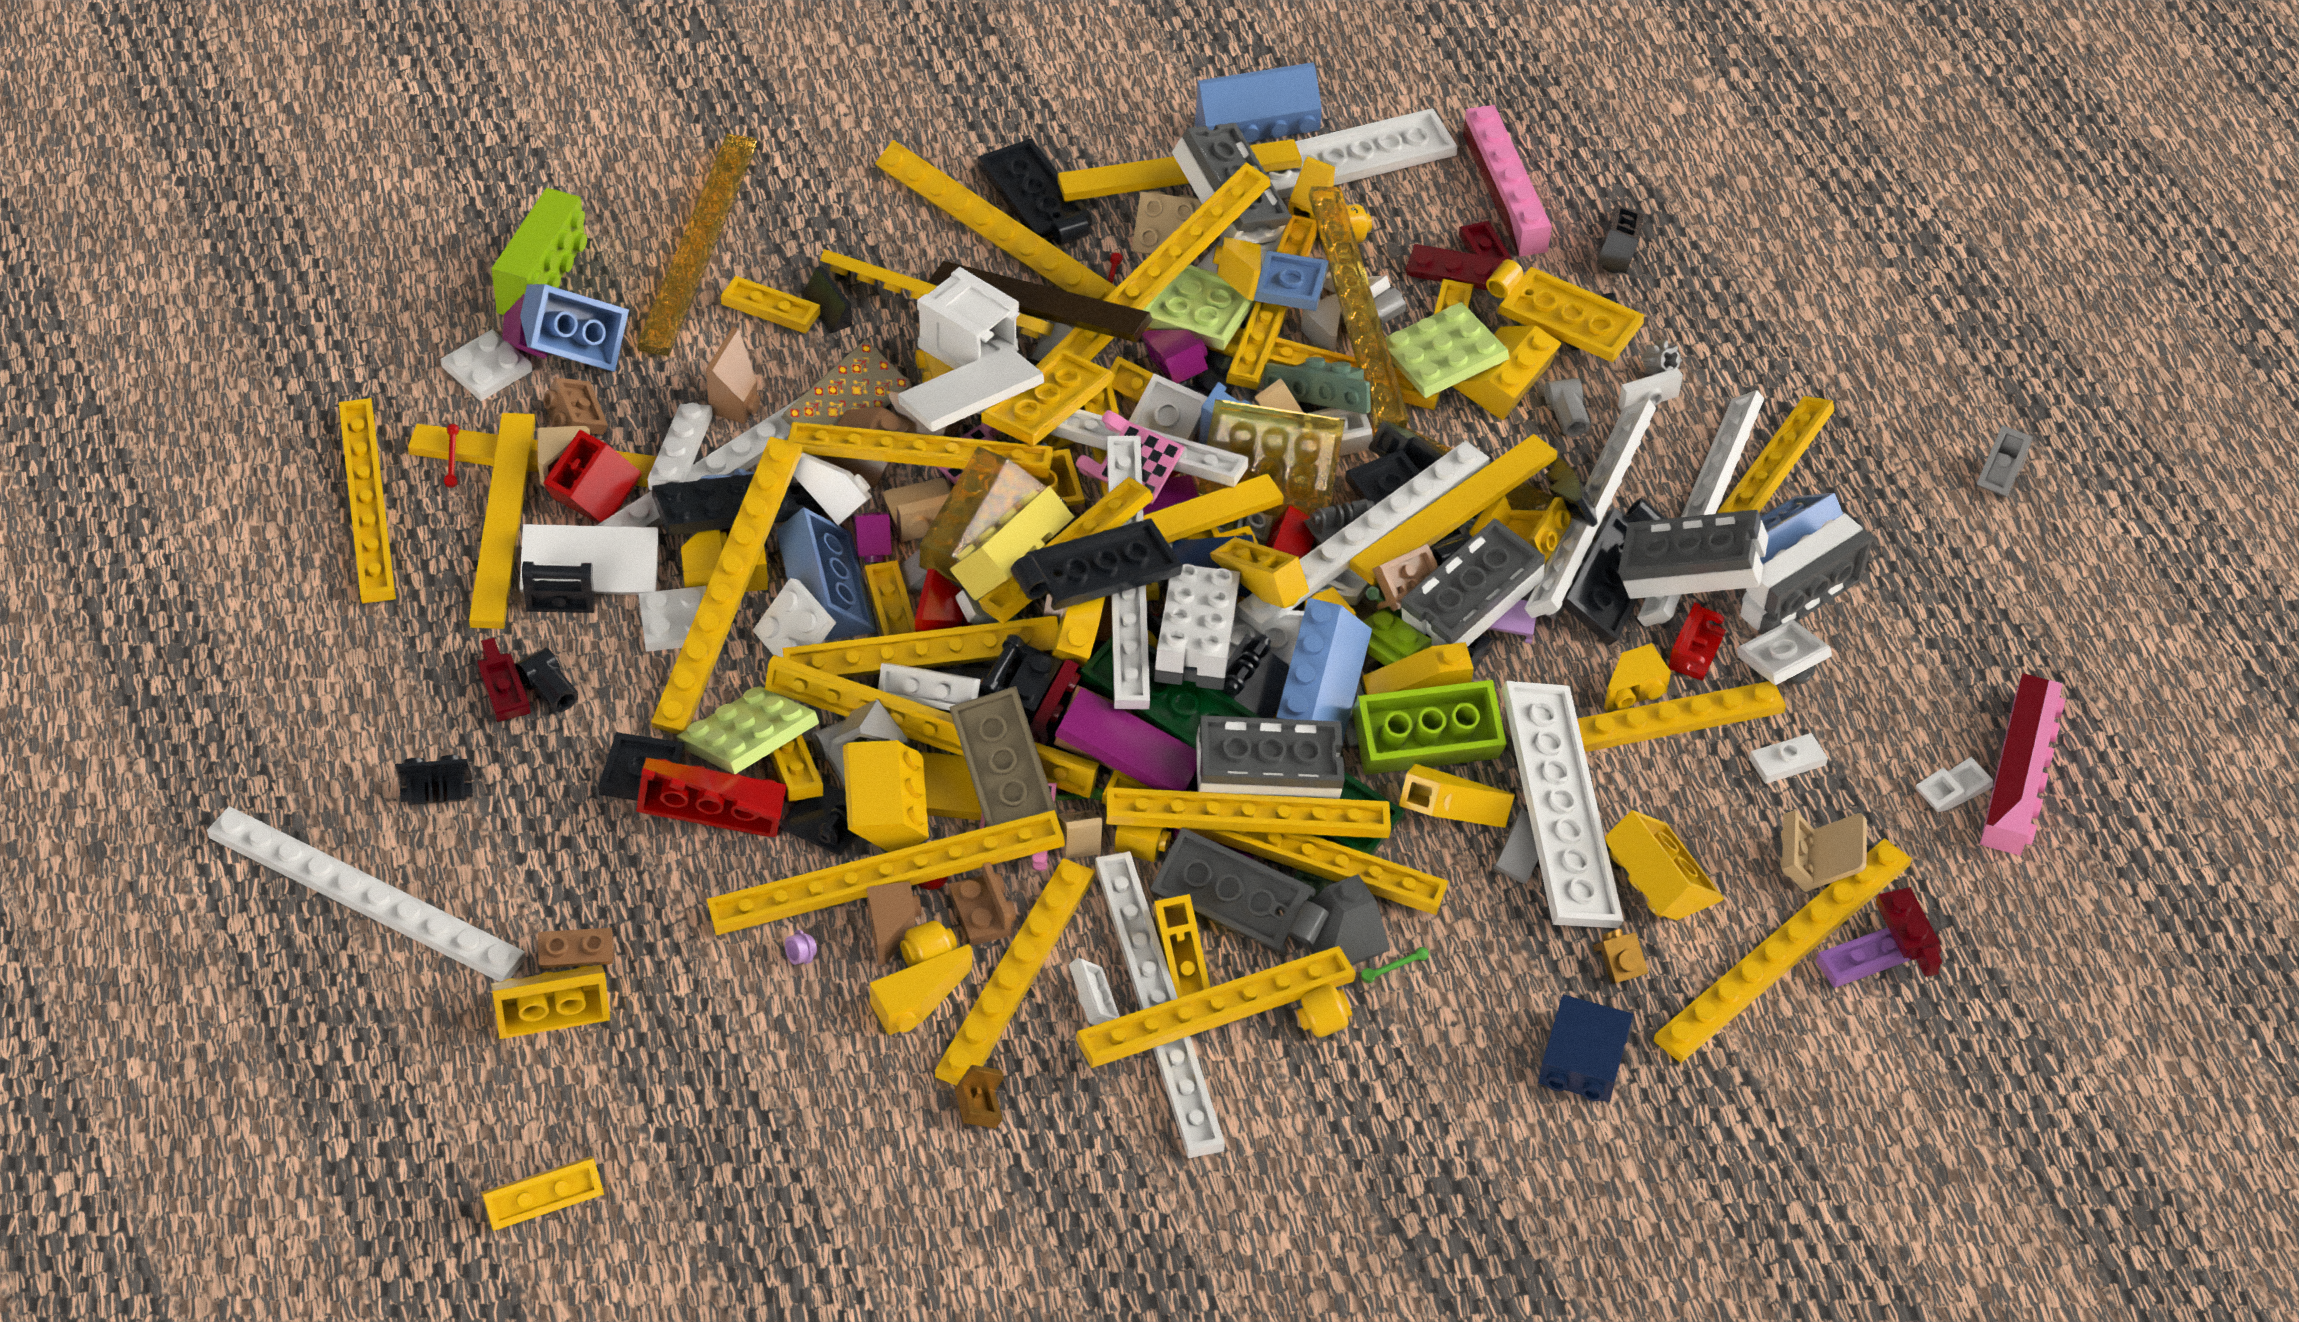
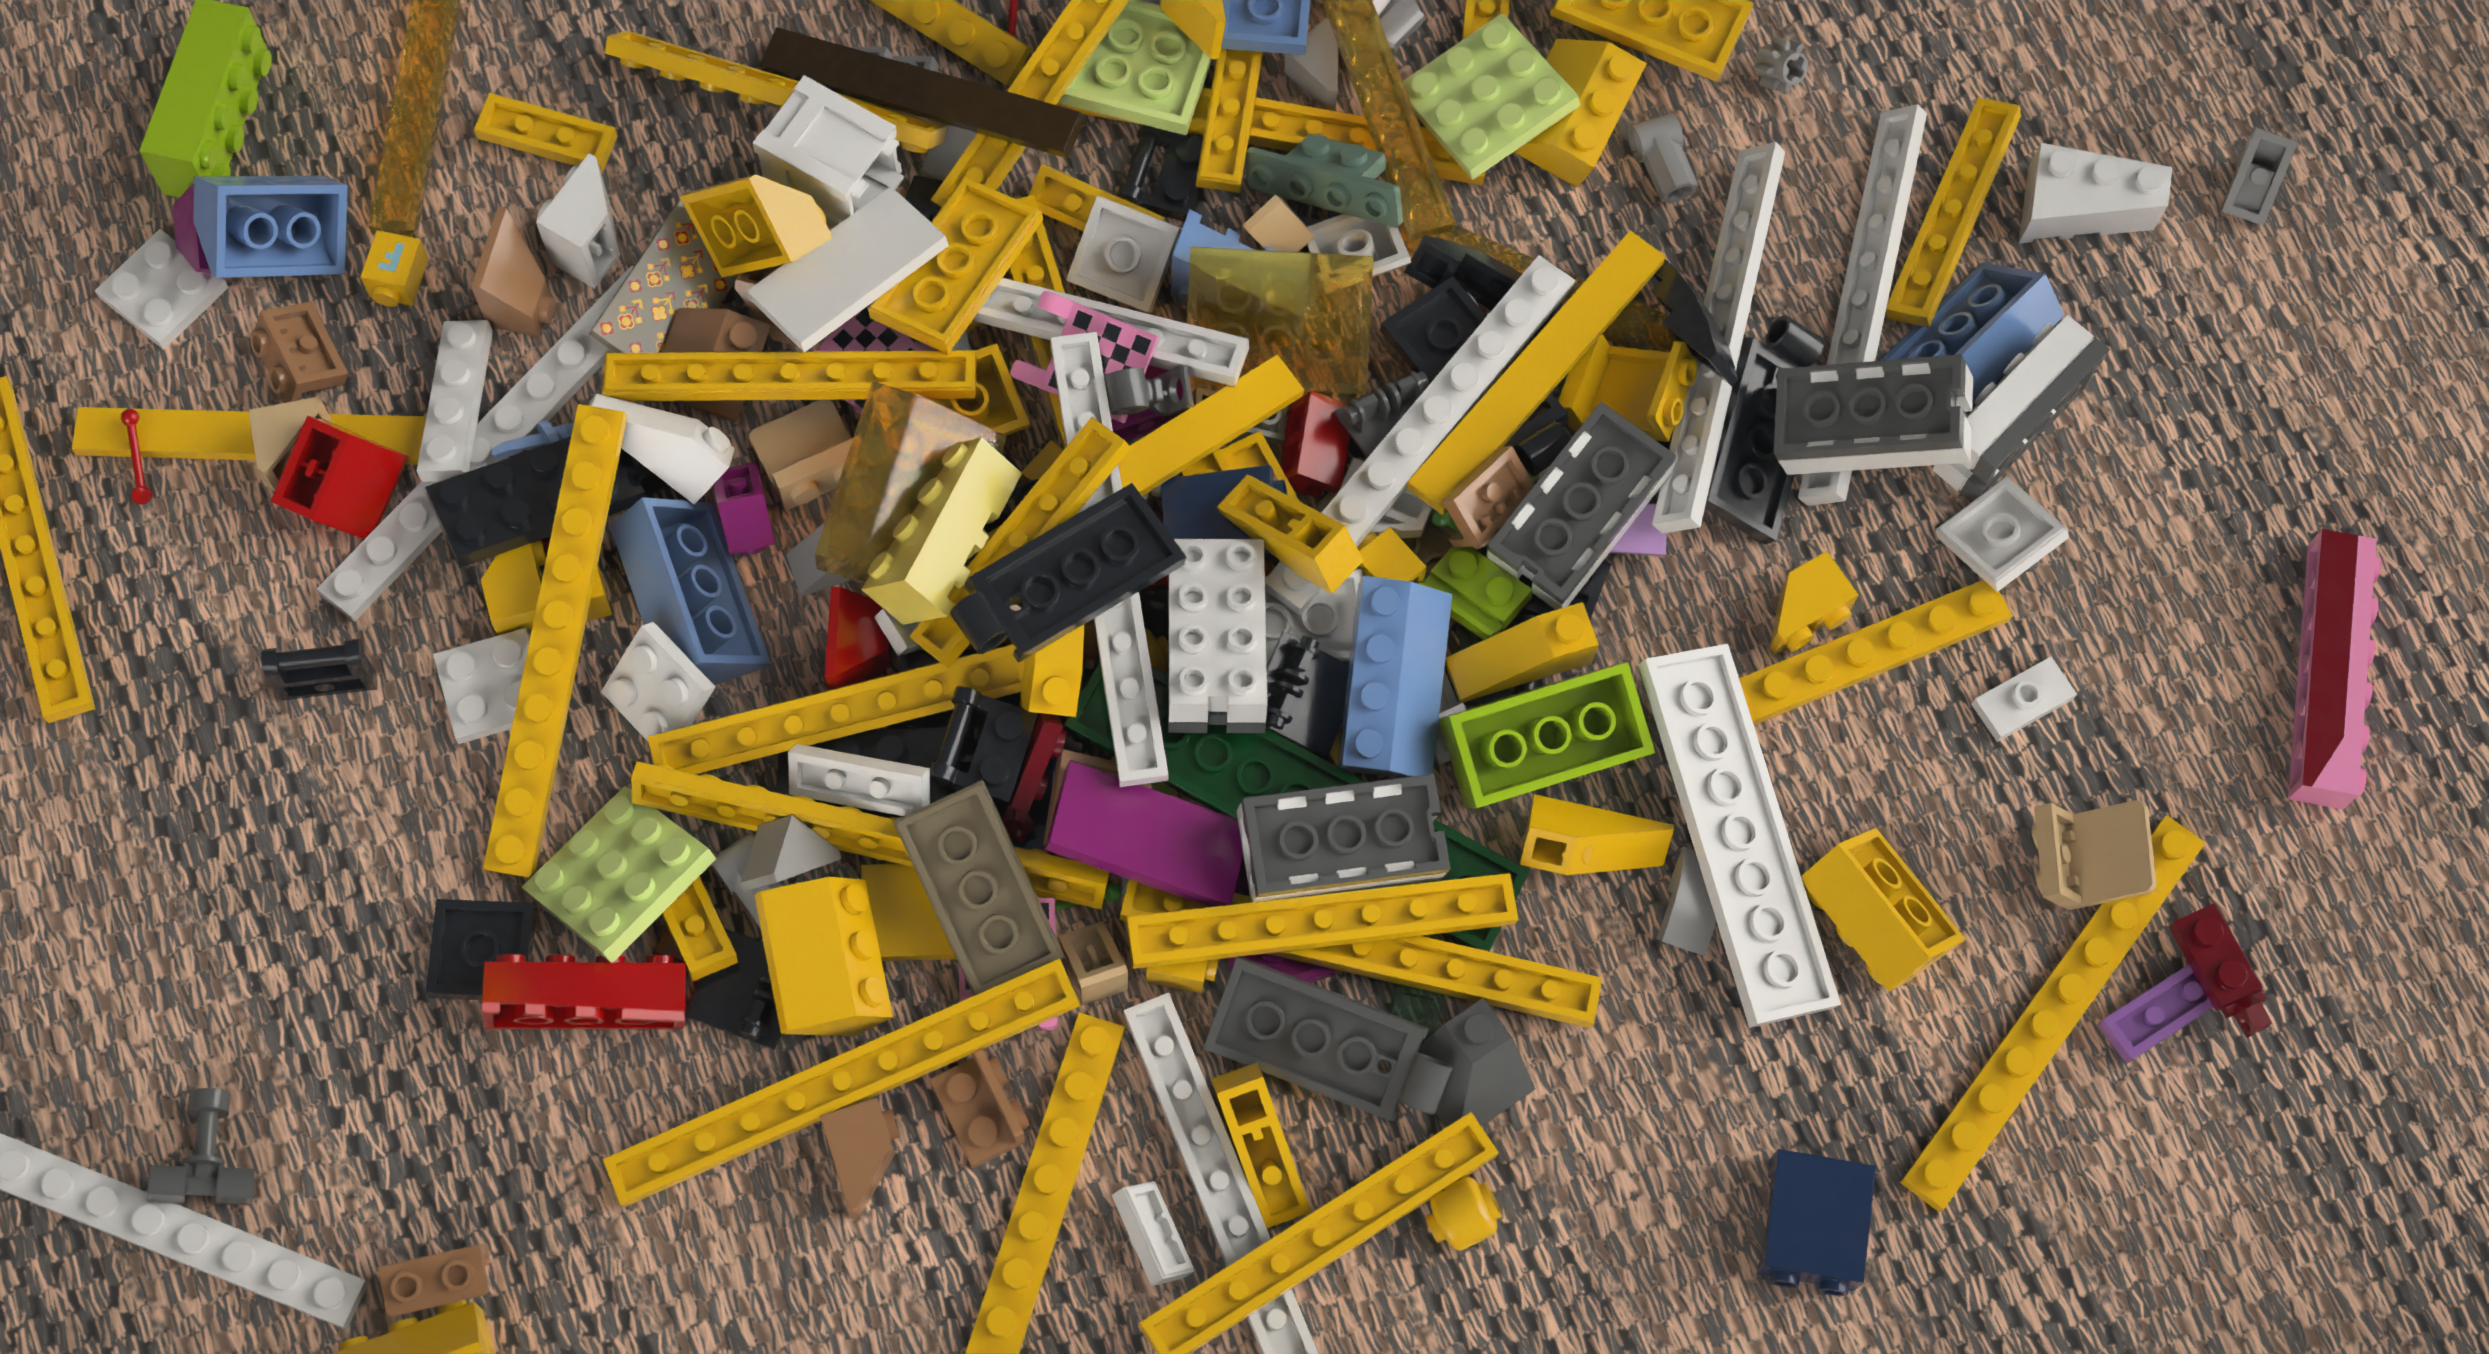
camera: 10 degrees left, 20 degrees up
black hinge [395,755,473,805] -> none
yellow tile [469,413,536,629] -> none
dark red hinge [477,637,531,722] -> none
black piece [515,648,578,713] -> none
white tile [520,524,659,595] -> none
lavender plate [785,930,817,965] -> none
black slope [802,266,852,333] -> none
yellow plate [865,560,915,636] -> none
yellow slope [870,944,972,1035] -> none
yellow head [900,920,957,967] -> none
magenta slope [1142,330,1208,384] -> none
bright green hinge [1361,947,1429,983] -> none
pearl gold bracket [1592,929,1649,984] -> none
white plate [1618,368,1683,412] -> none
red hinge [1668,602,1726,681] -> none
white slope [1916,757,1993,812] -> none
none -> dark grey bar [147,1088,255,1205]
none -> yellow brick [360,230,429,307]
none -> white slope [536,153,620,289]
none -> yellow slope [680,174,832,277]
none -> dark grey leg [1104,365,1194,416]
none -> white wedge [2019,143,2172,244]

